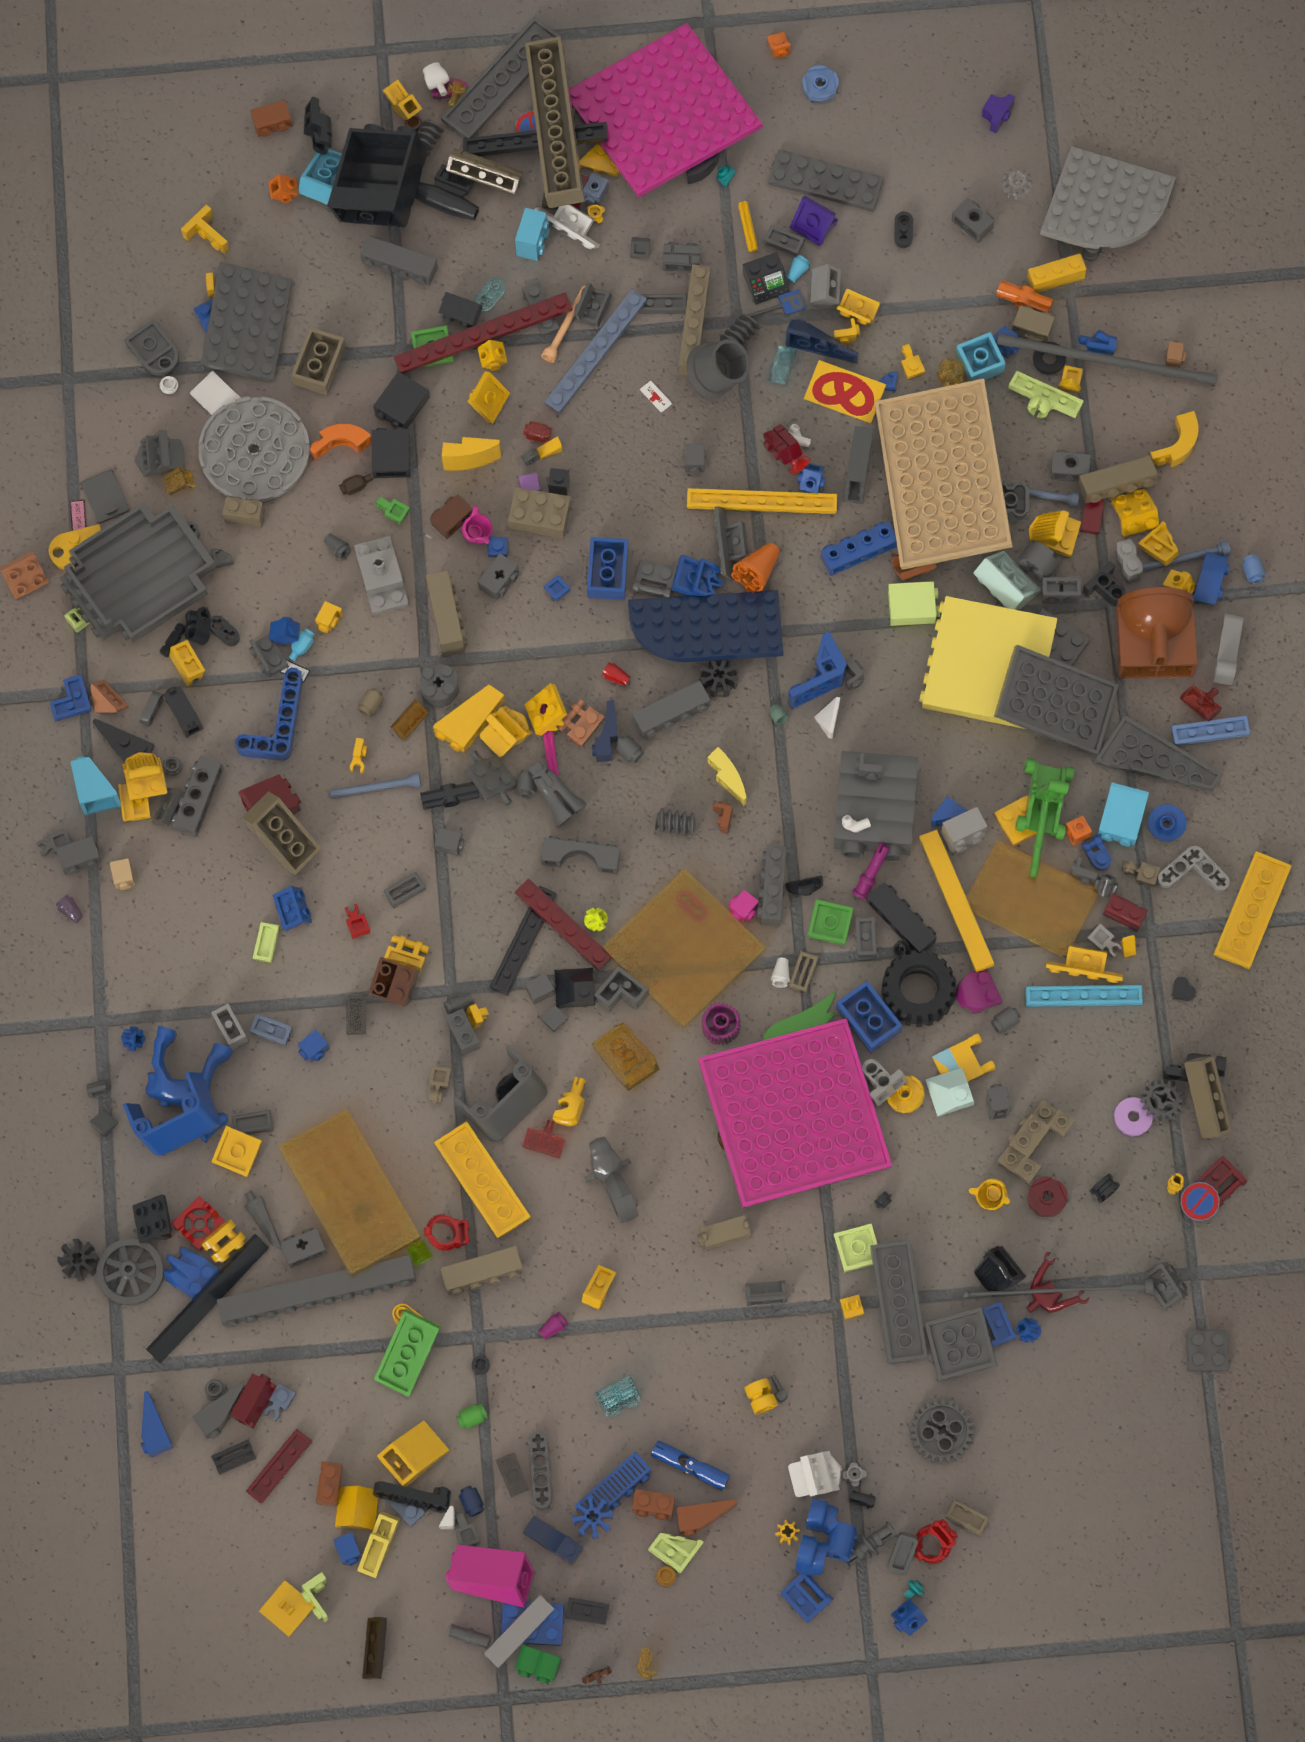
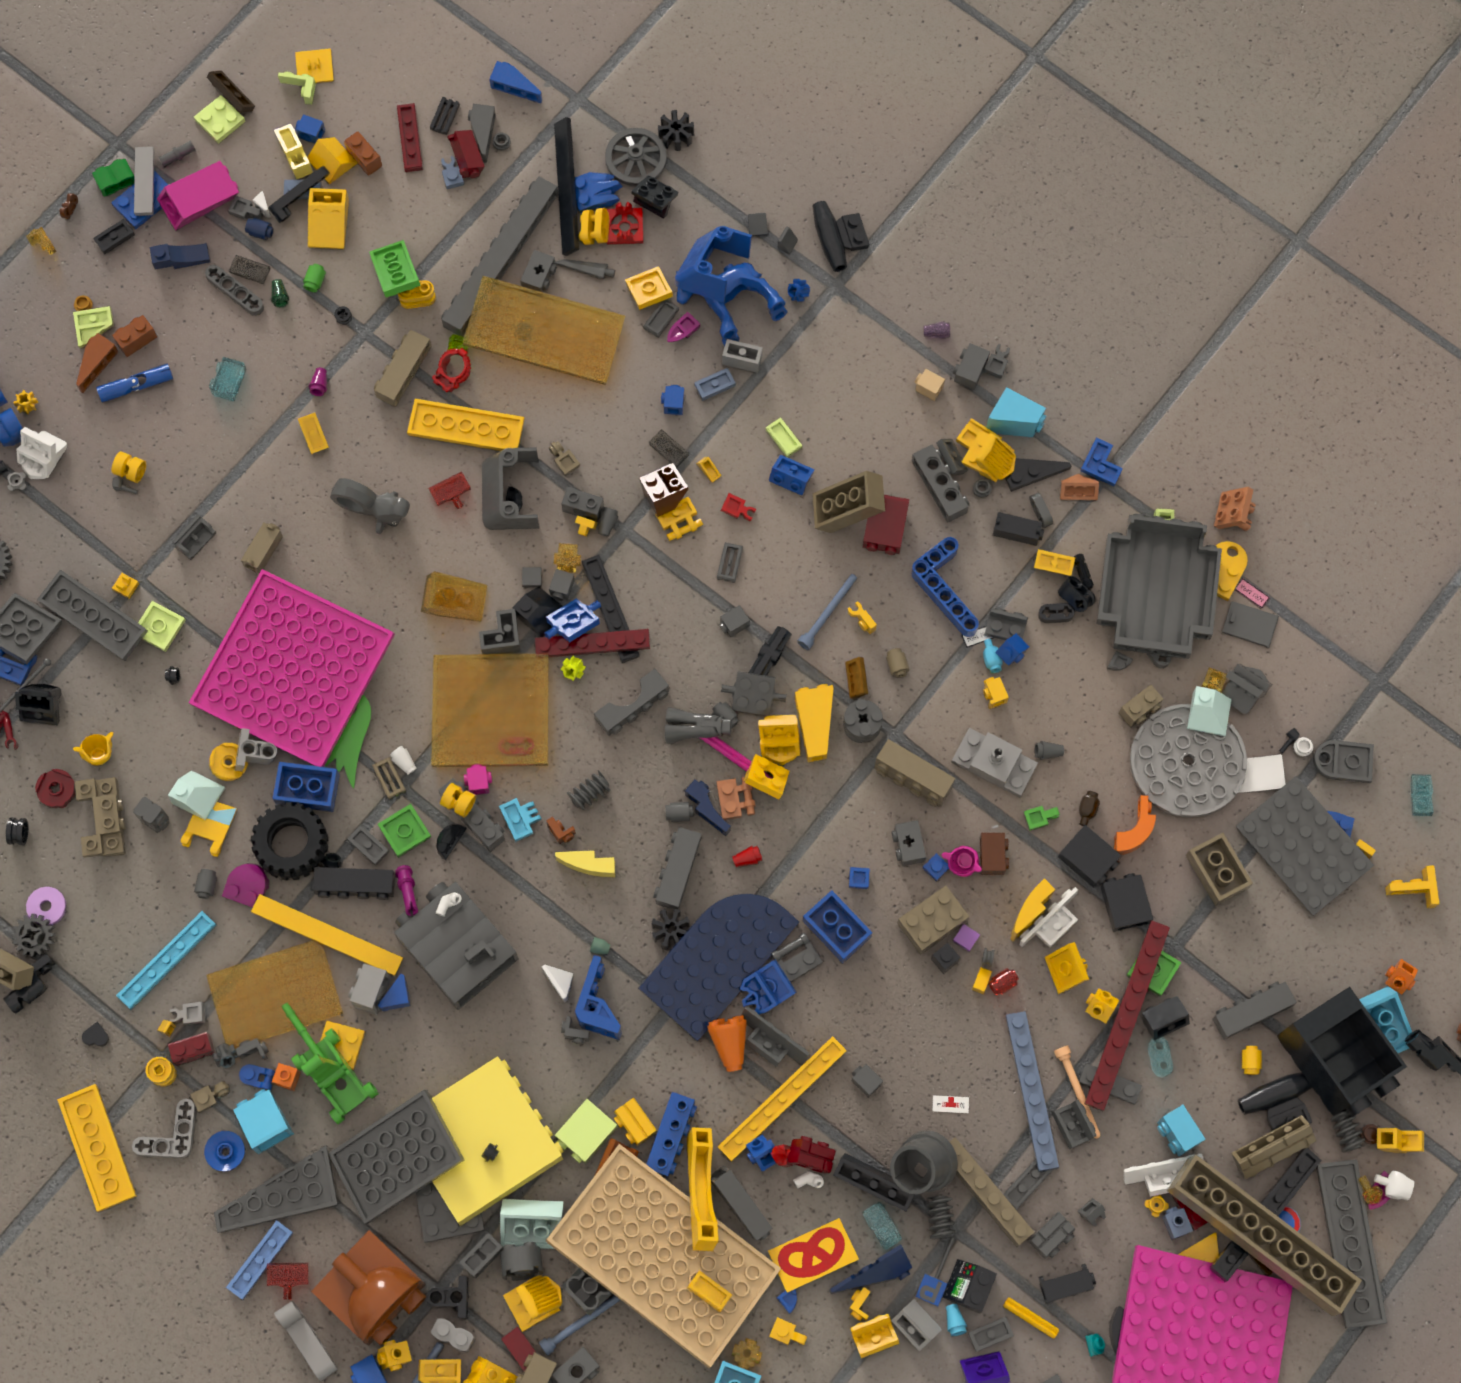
camera: 130 degrees right, 0 degrees up
yellow piece [553,1077,586,1126] -> none
blue gear [572,1496,613,1539] -> none
blue brick [575,1452,651,1522] -> none
magenta brick [702,1002,740,1045] -> none
yellow bracket [1046,945,1123,983] -> none
none -> yellow wheel [146,1057,177,1087]
none -> yellowish green plate [194,95,246,144]
none -> clear green cone [271,279,289,308]
none -> yellow wheel [440,783,477,818]
none -> black plate [481,1143,499,1162]
none -> medium azure hinge [499,798,541,842]
none -> blue plate [544,598,601,643]
none -> clear yellow brick [554,543,581,573]
none -> yellow brick [613,1098,657,1147]
none -> magenta plate [667,312,701,342]
none -> yellow arch [687,1127,719,1251]
none -> yellow tile [687,1270,732,1312]
none -> yellow piece [696,457,721,483]
none -> black plate [812,201,870,272]
none -> black brick [833,1153,915,1212]
none -> white bracket [1019,887,1078,948]
none -> black brick [1038,1264,1096,1304]
none -> light aqua slope [1187,686,1231,736]
none -> yellow brick [1242,1046,1262,1075]
none -> black hand [1279,728,1299,754]
none -> clear light blue slope [1411,774,1434,816]

